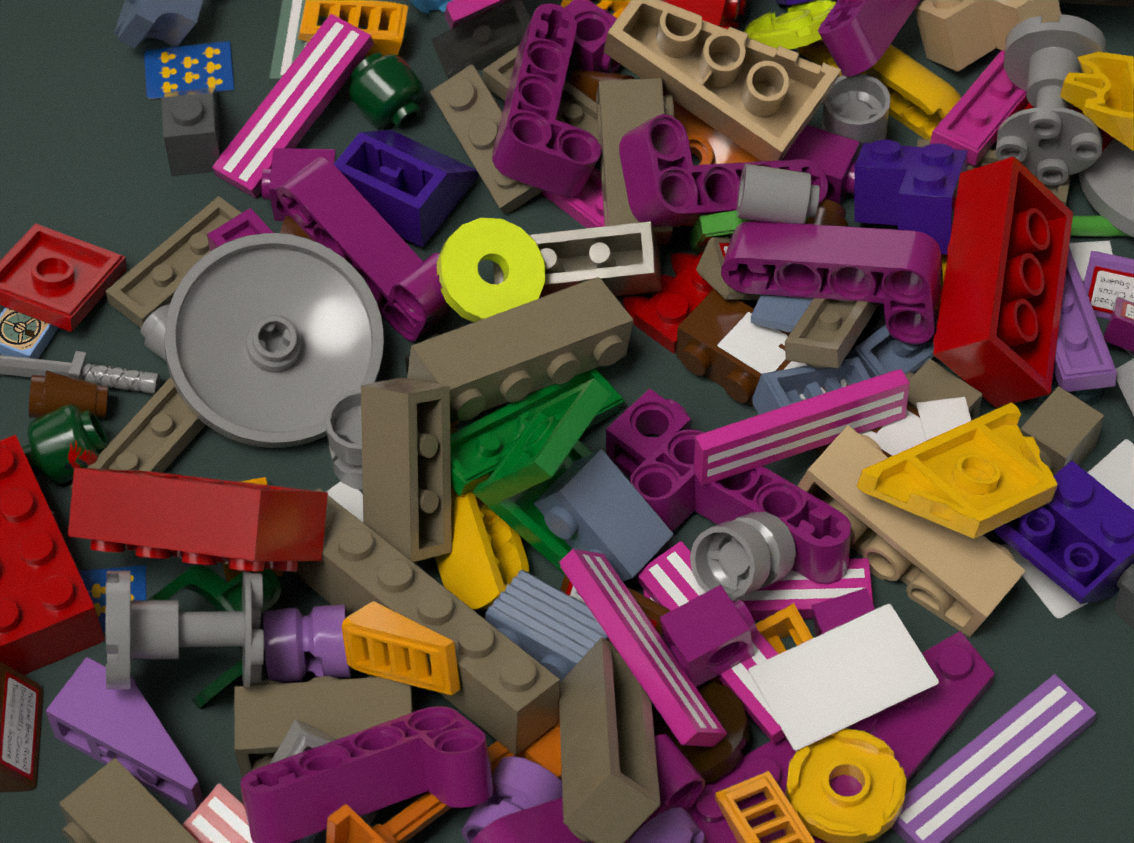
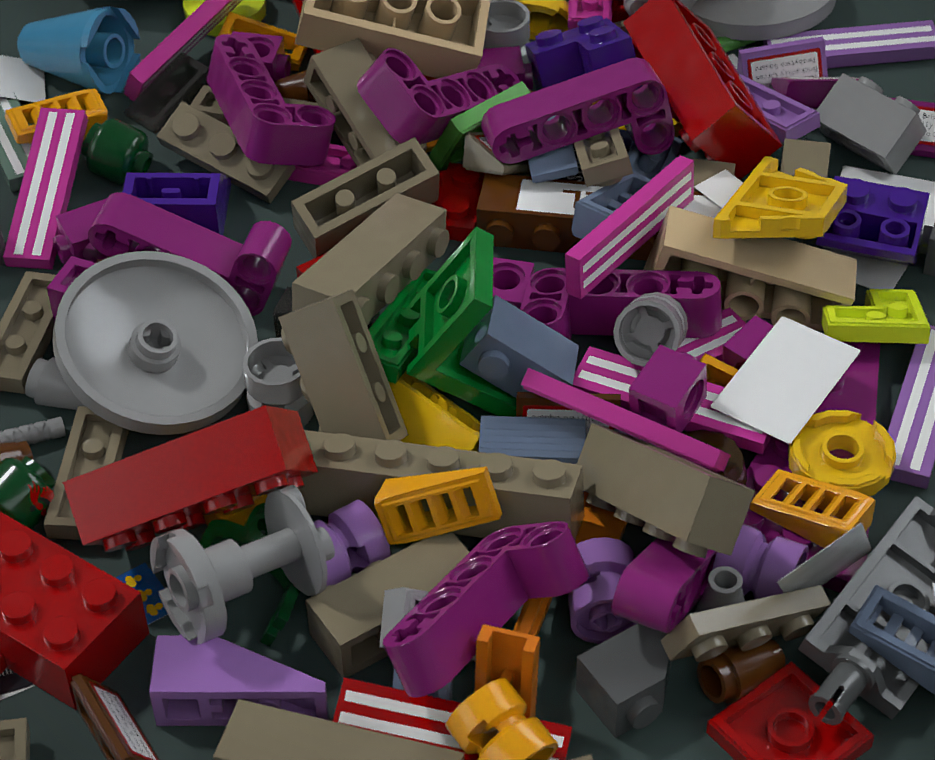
camera: 30 degrees left, 10 degrees down
neon yellow tile [437,218,545,322] -> none
light grey brick [736,164,820,224] -> none
none -> neon yellow tile [821,289,930,344]

